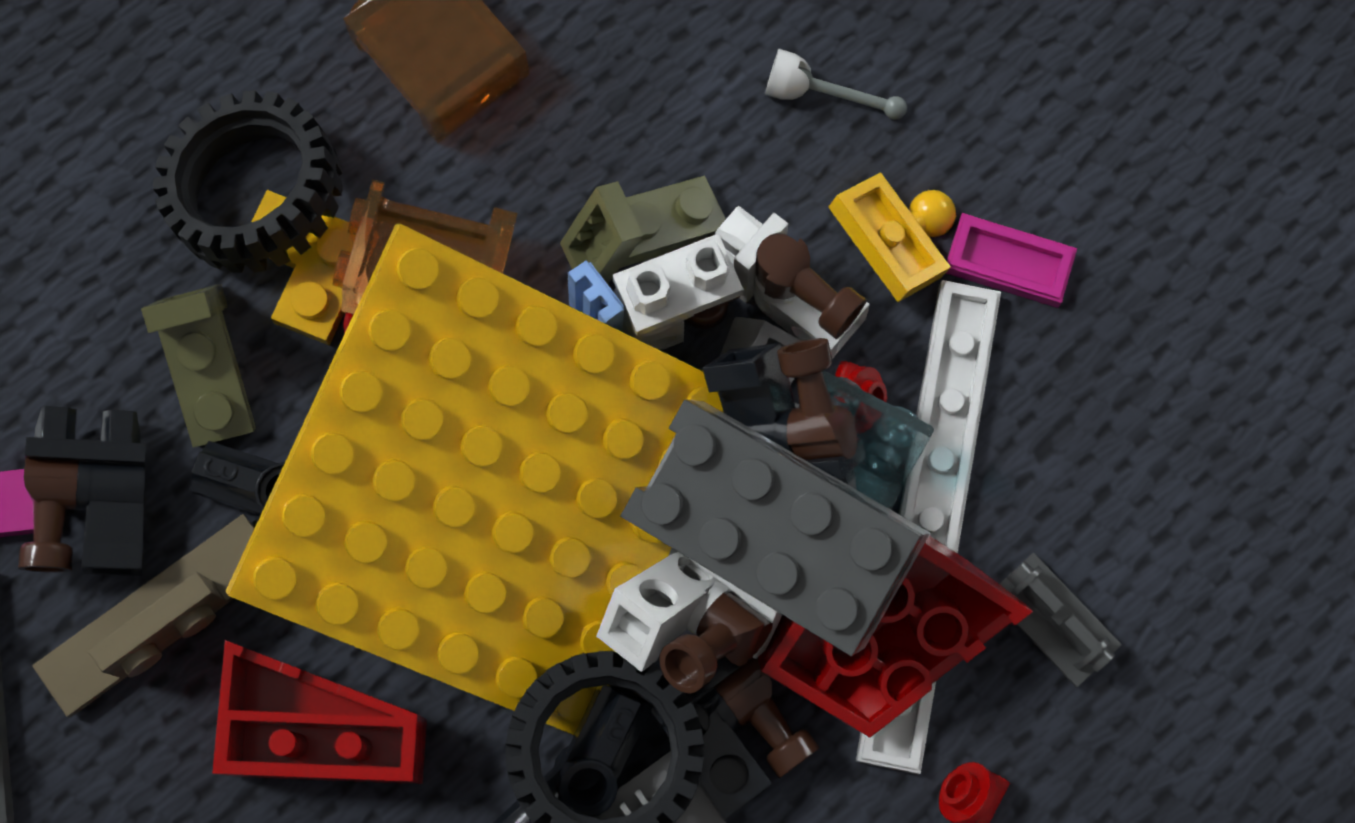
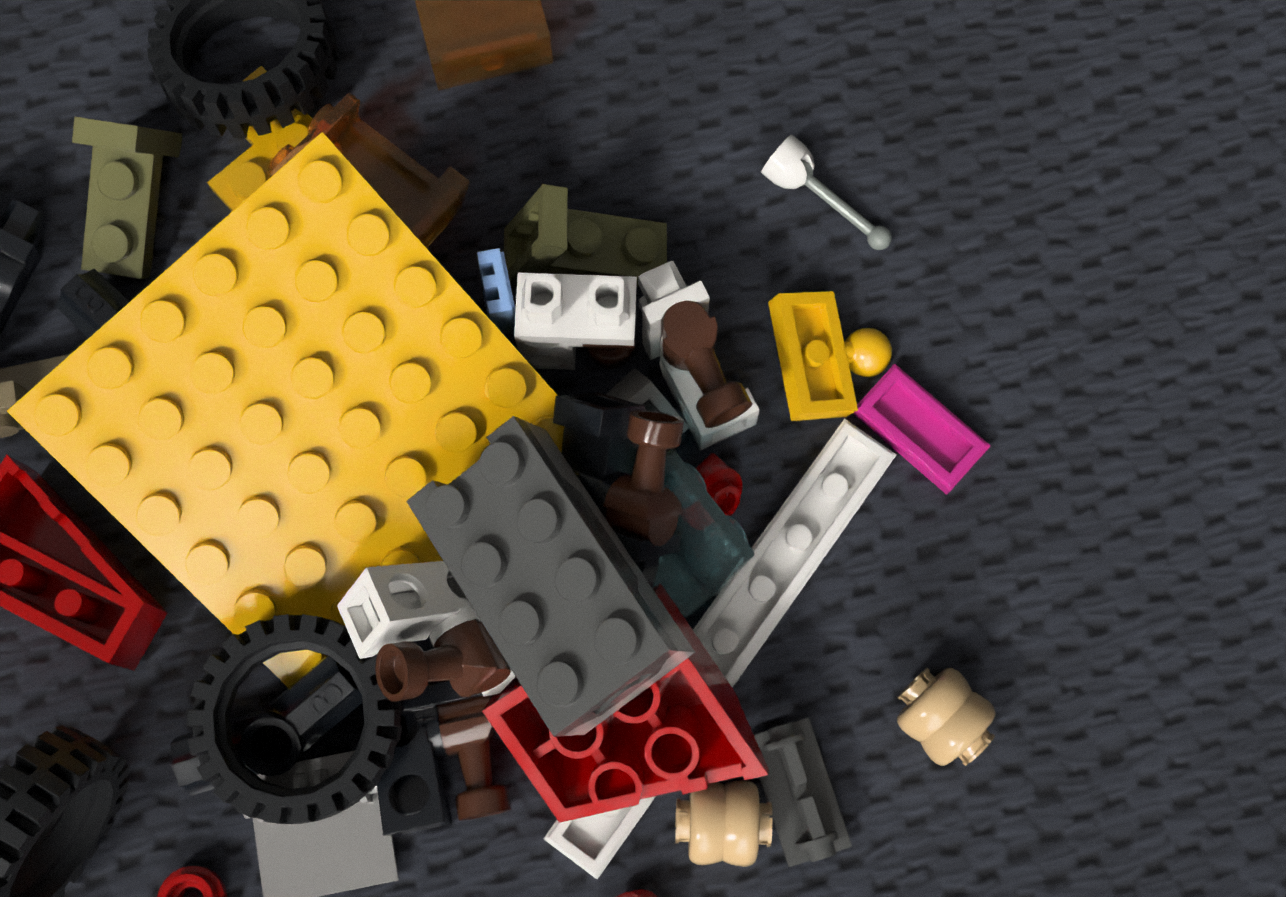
camera: 25 degrees right, 0 degrees up
none -> tan piece [675,780,772,867]
none -> tan piece [897,668,996,766]

